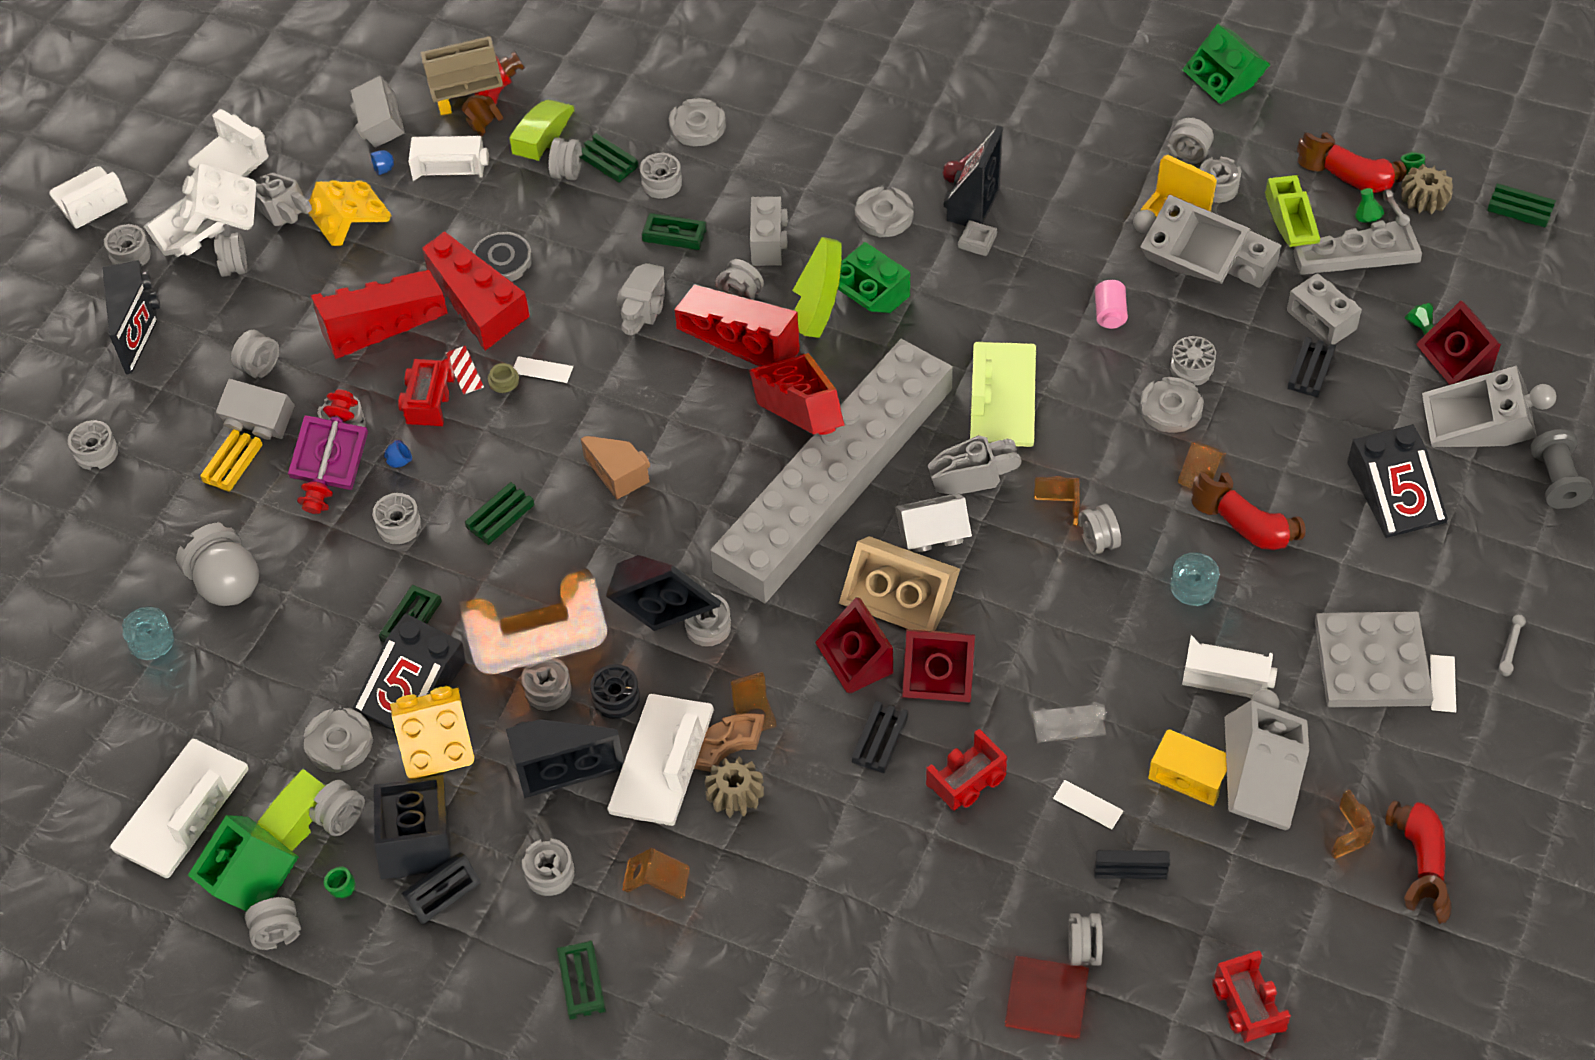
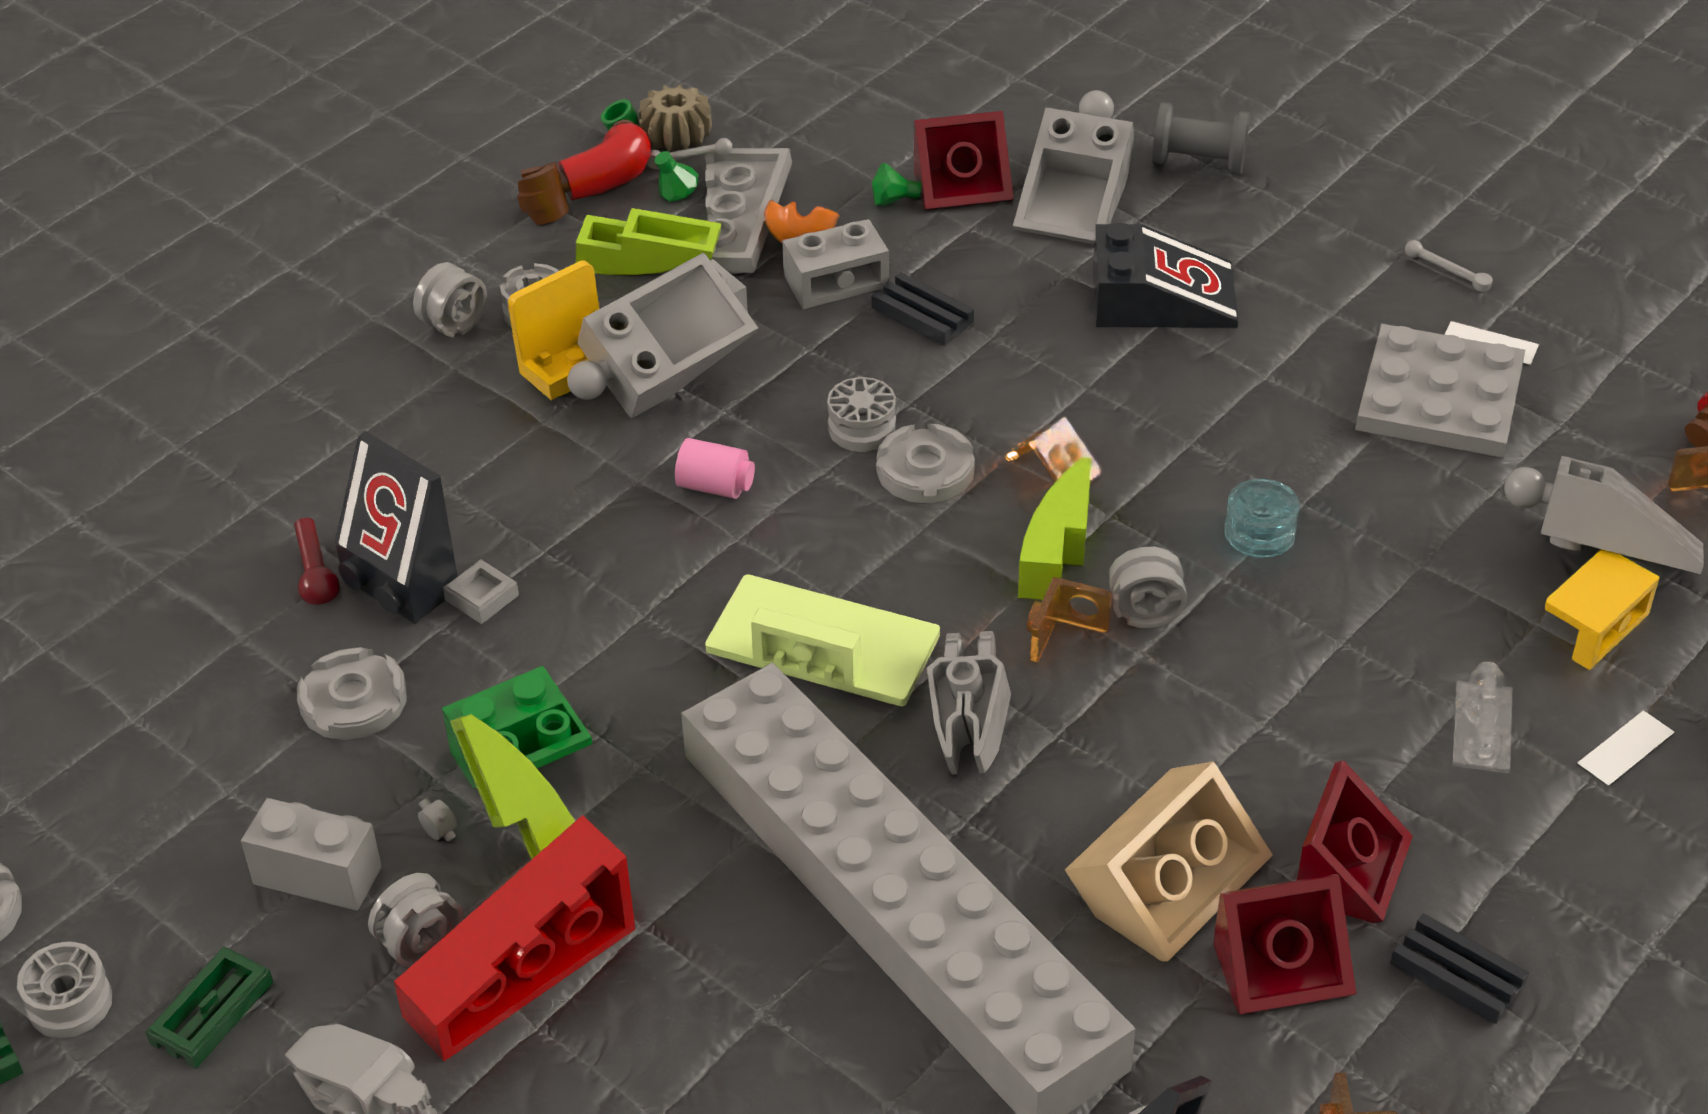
camera: 75 degrees left, 10 degrees down
red wedge [749,353,845,435] -> none
brick [895,493,972,553] -> none
red window [926,729,1007,811] -> none
green slope [1182,24,1270,104] -> none
white window [1182,635,1277,698] -> none
red piece [1191,471,1306,550] -> none
dark green tile [1487,183,1556,228] -> none
none -> orange hair [764,200,840,243]
none -> lime slope [1018,457,1092,601]

